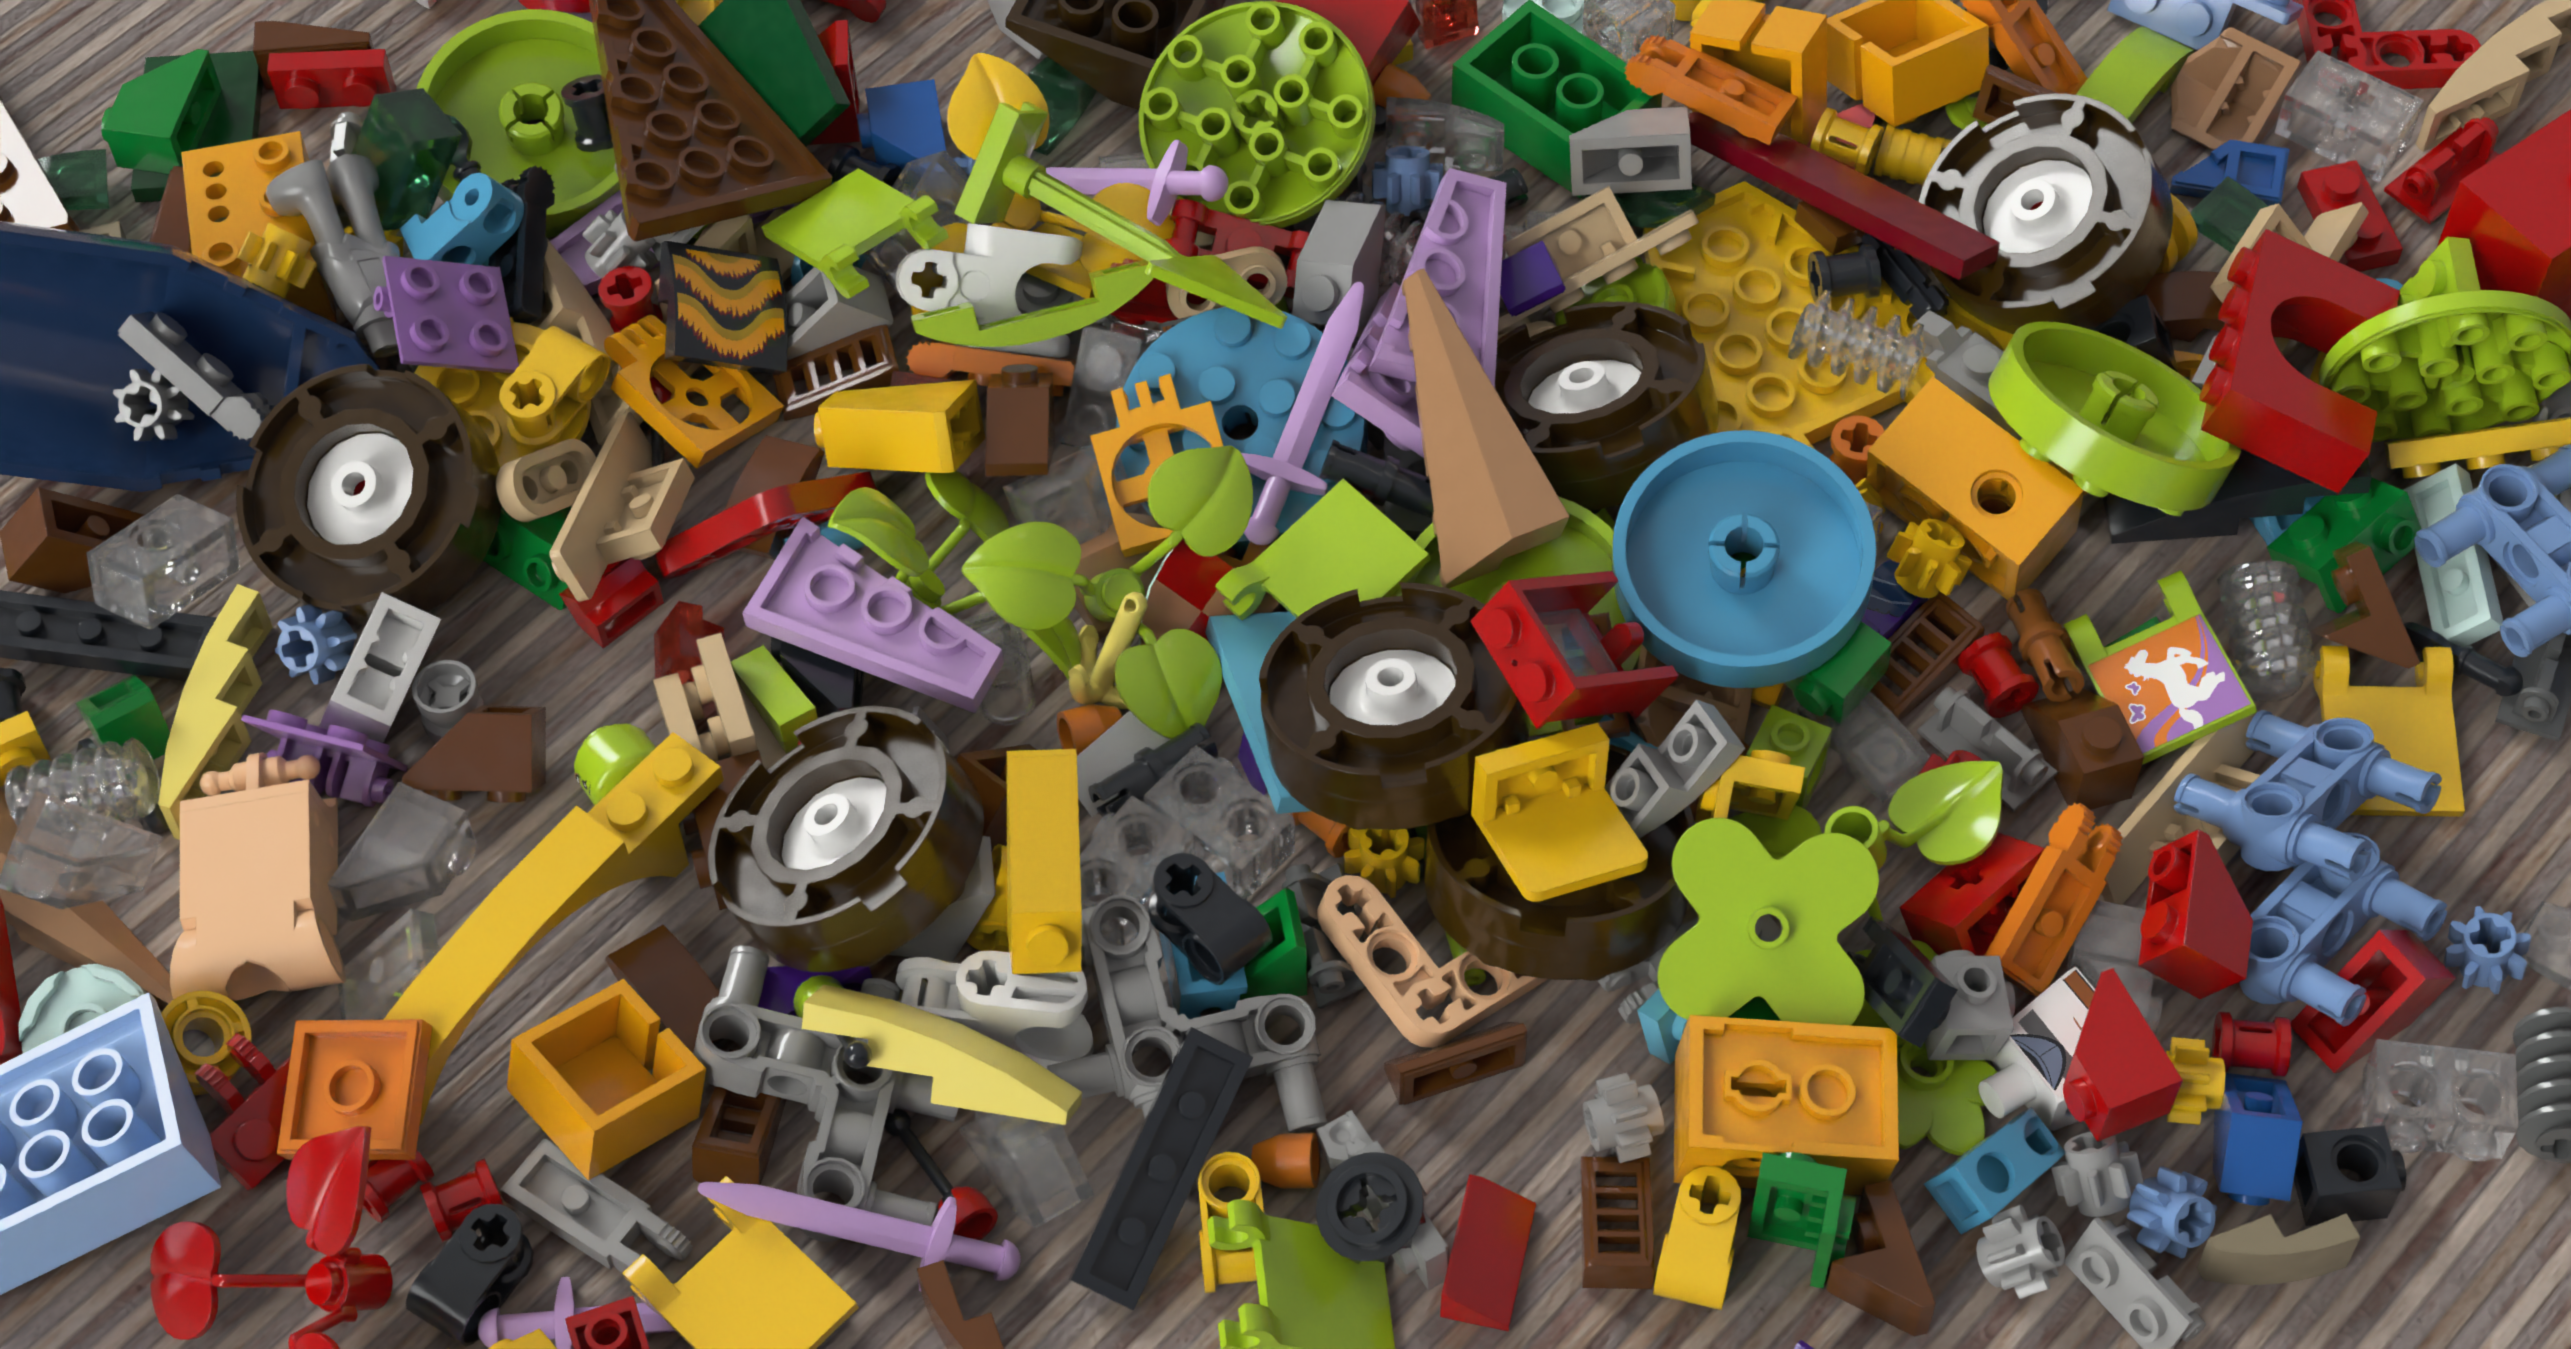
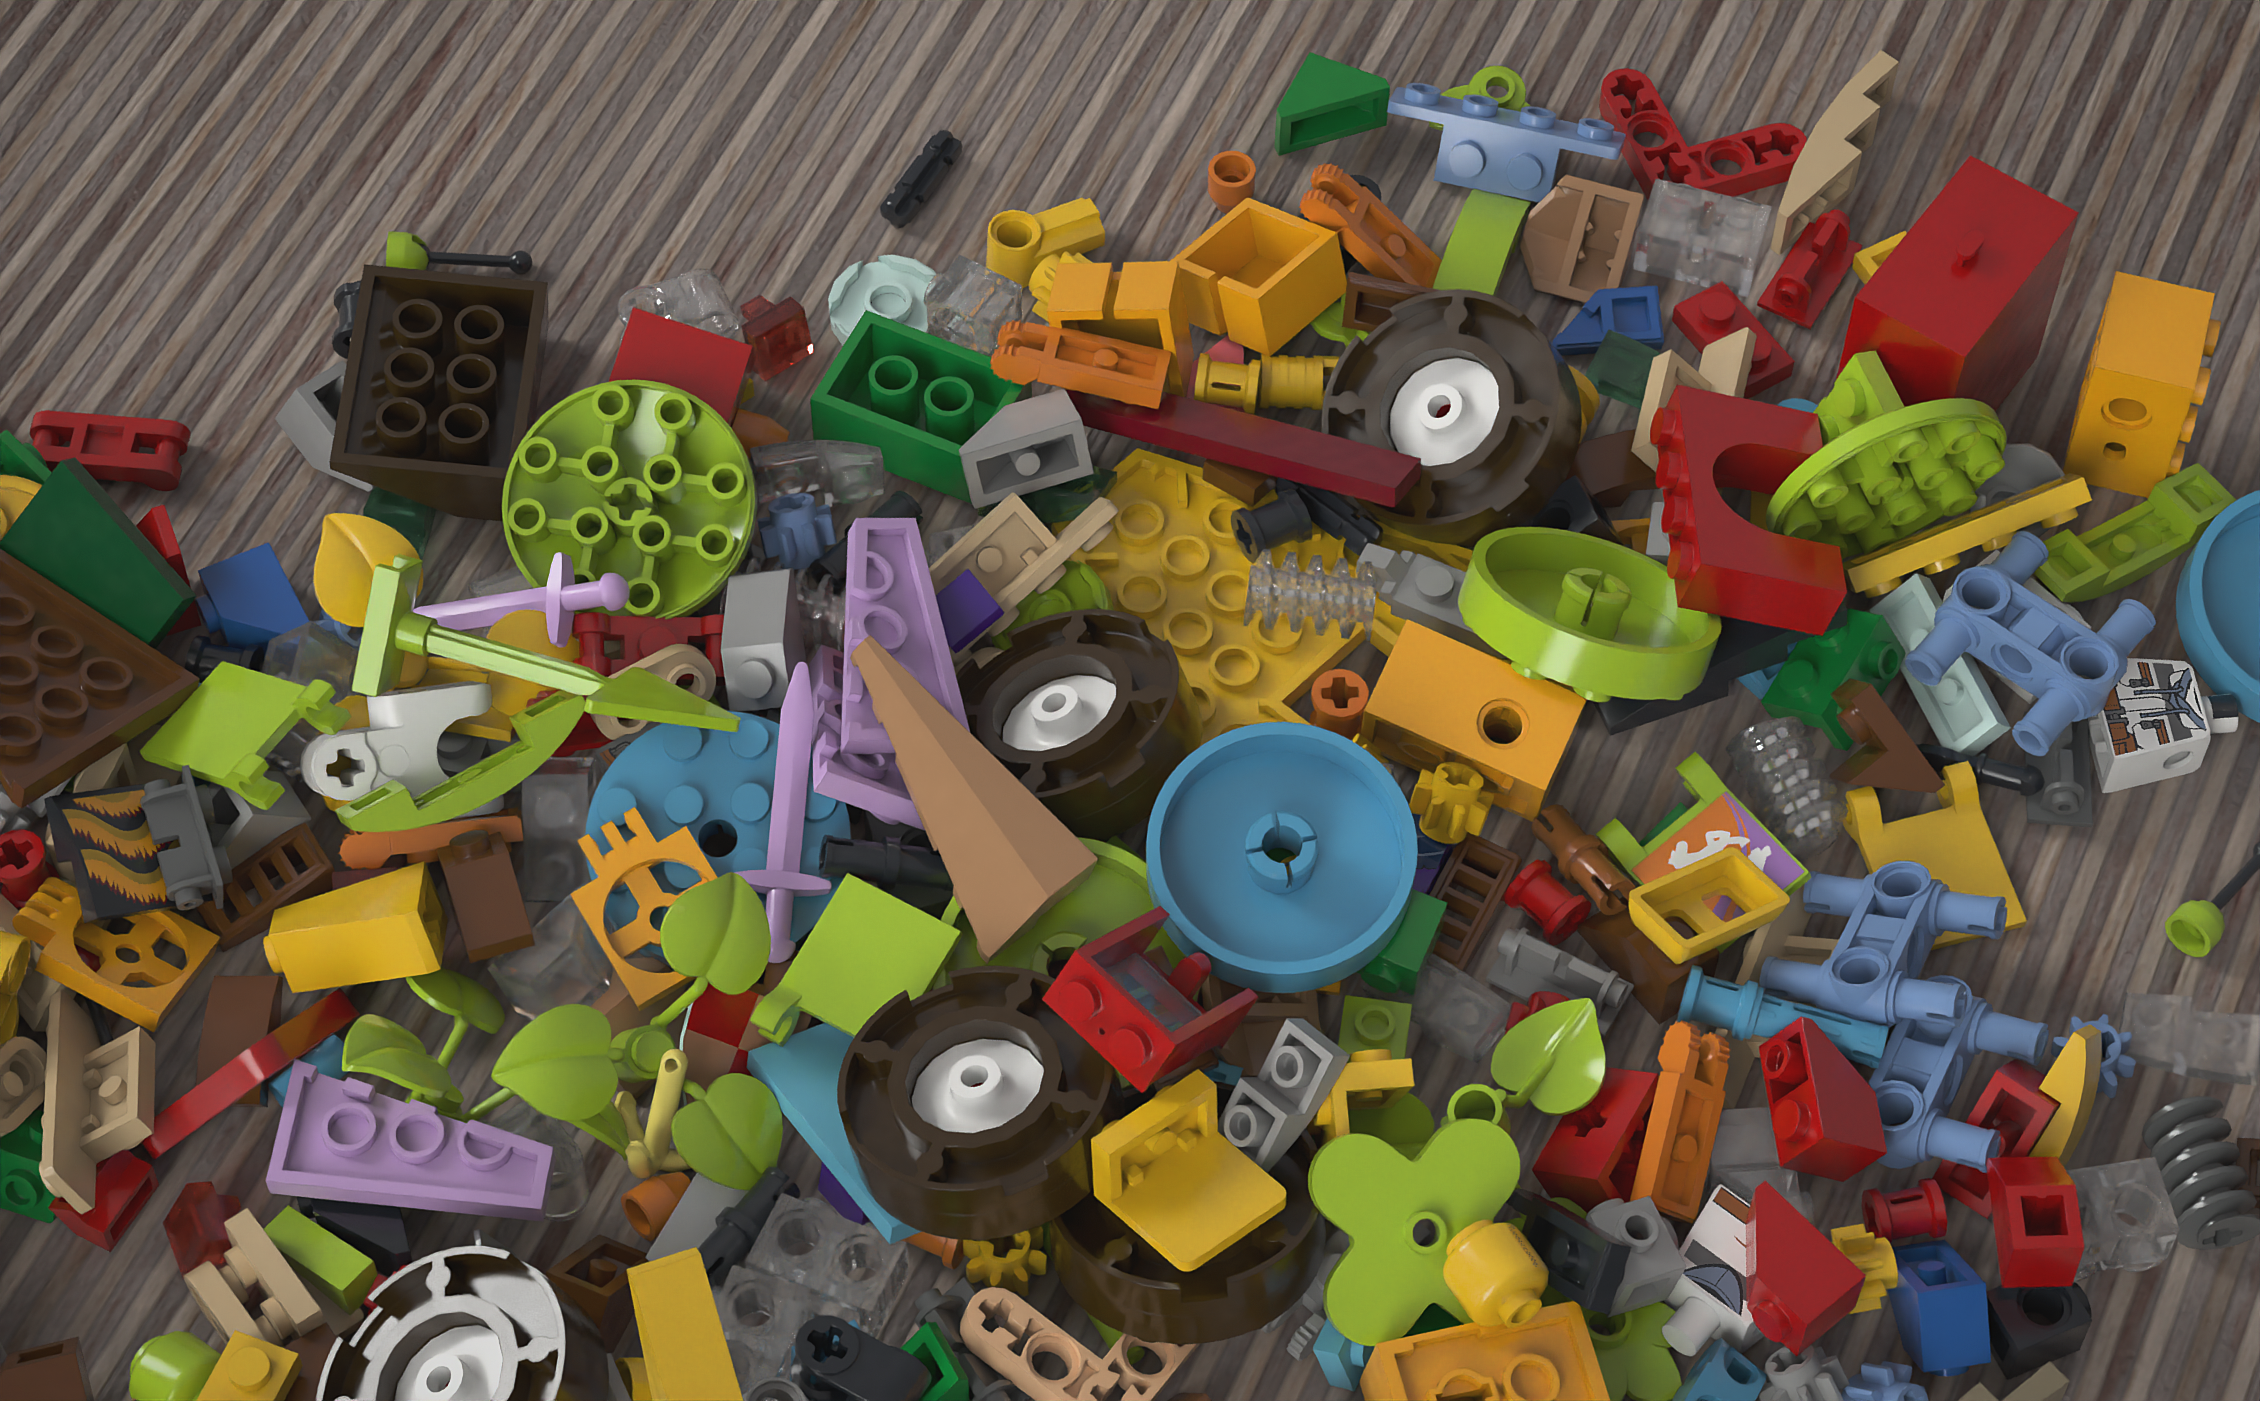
camera: 20 degrees left, 0 degrees up
none -> dark grey hinge [140,765,233,910]
none -> yellow head [1443,1220,1549,1328]
none -> yellow piece [1628,847,1790,964]
none -> dark azure pin [1677,965,1888,1069]
none -> red slope [1986,1156,2085,1288]
none -> yellow slope [2029,1024,2102,1166]

